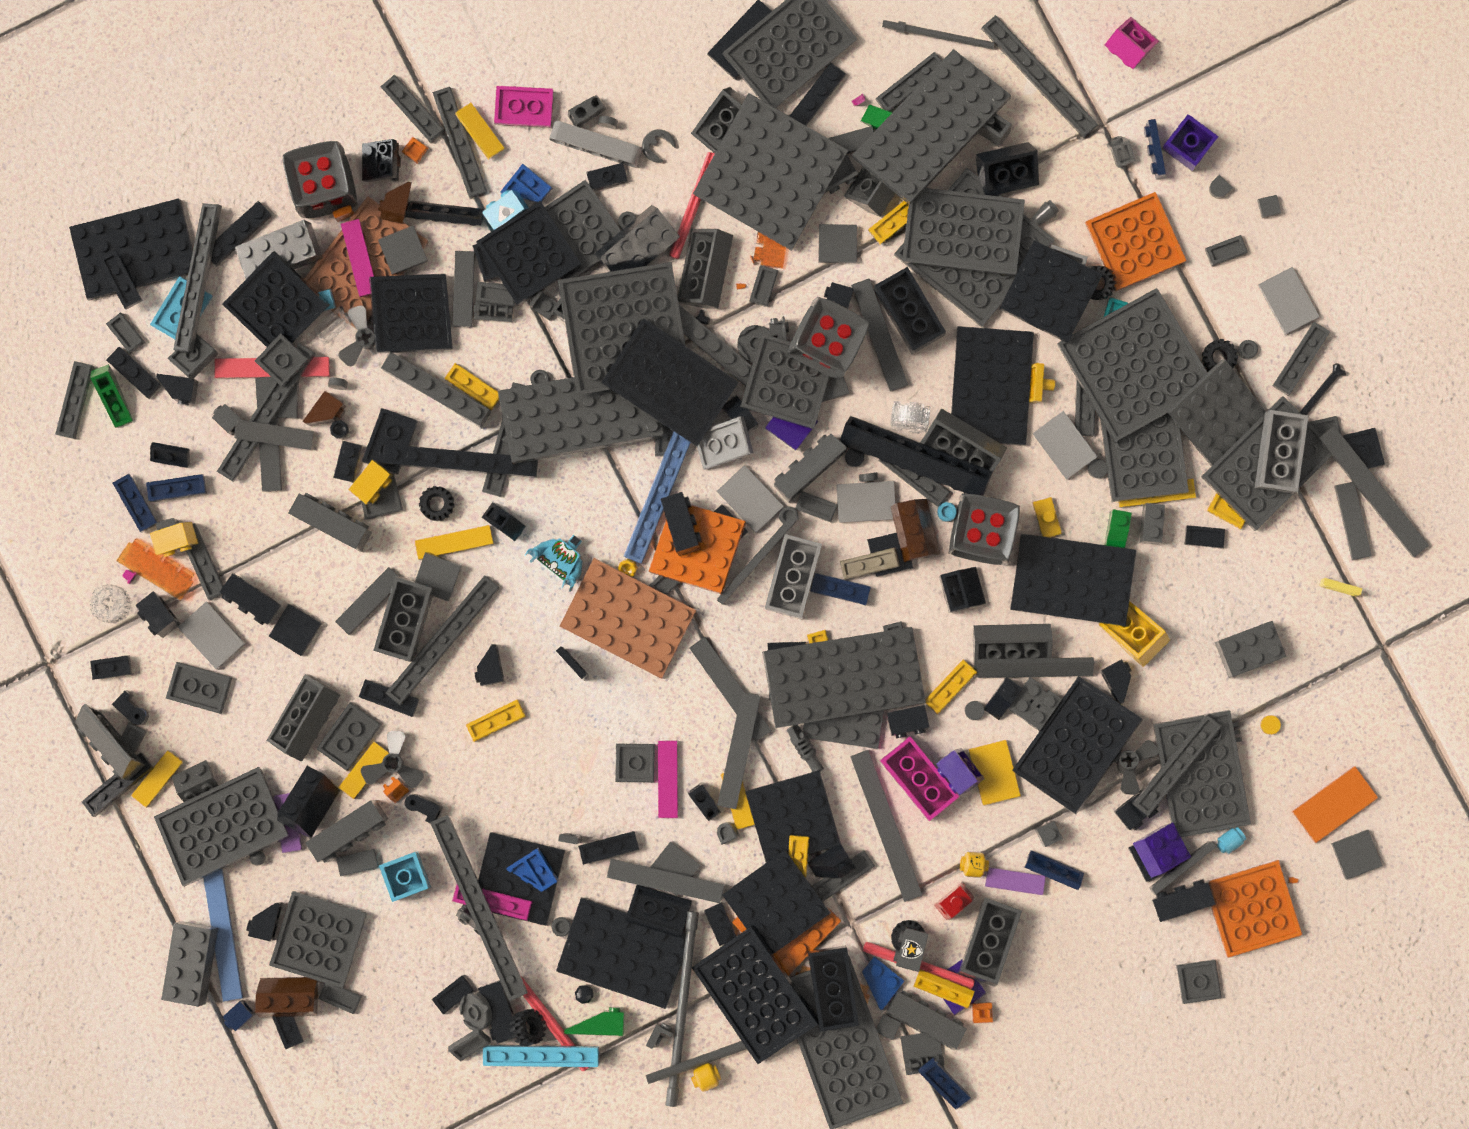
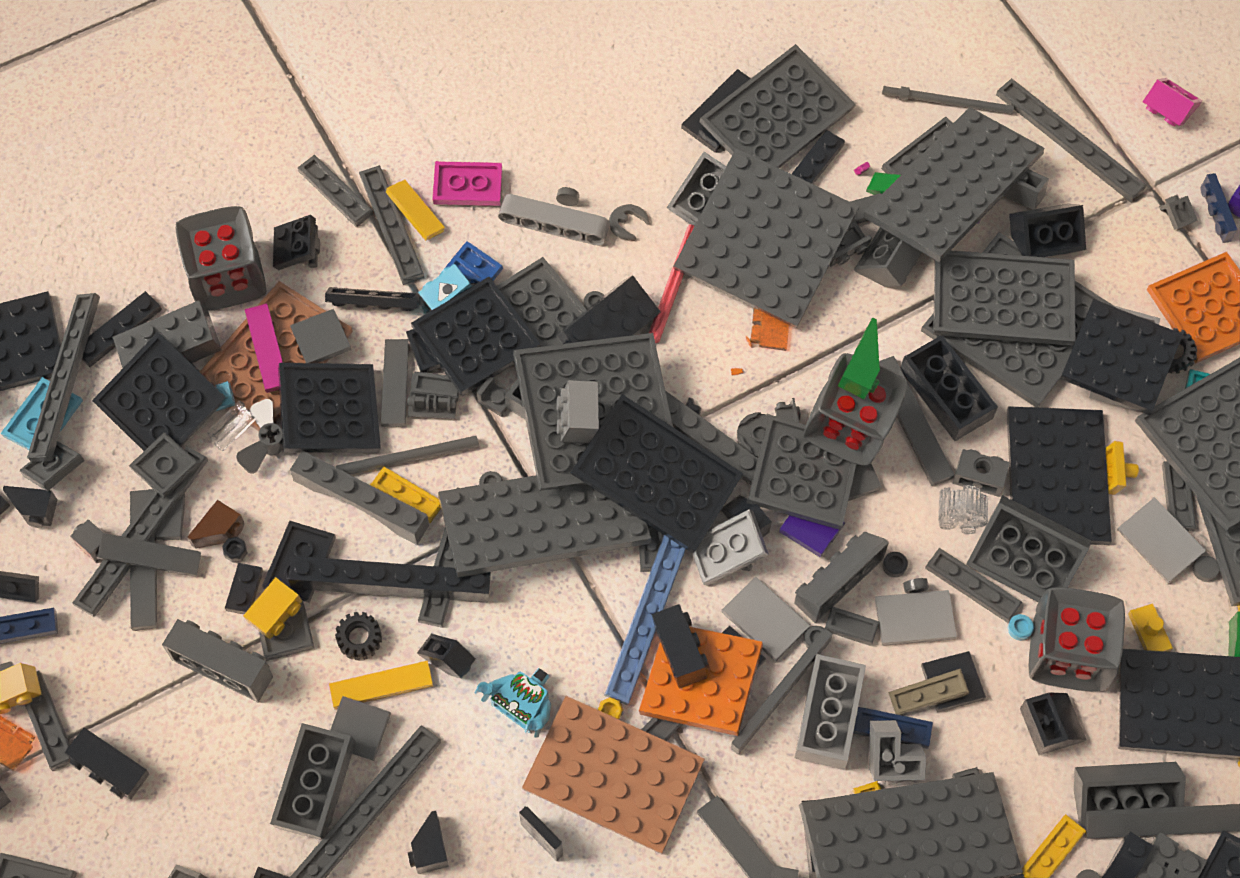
camera: 10 degrees left, 20 degrees down
light grey tile [178,601,245,670] -> none
coral tile [215,357,330,378] -> none
black tile [269,604,322,656] -> none
dark grey tile [328,377,348,390] -> none
orange tile [333,205,354,222] -> none
dark grey tile [335,567,398,635] -> none
reddish brown slope [378,182,412,224] -> none
orange tile [401,137,428,164] -> none
dark grey leg [568,95,606,128] -> none
black plate [586,162,628,191] -> none
dark grey slope [677,229,733,309] -> none
dark grey tile [749,265,778,307] -> none
dark grey tile [818,224,857,263] -> none
black brick [840,415,993,496] -> none
yellow plate [868,201,909,245] -> none
reddish brown slope [890,499,941,562] -> none
dark grey cone [1031,200,1059,226] -> none
none -> dark grey piece [336,435,479,475]
none -> light grey brick [557,380,599,443]
none -> green slope [838,317,880,399]
none -> light grey brick [869,720,926,781]
none -> dark grey brick [952,449,1010,497]

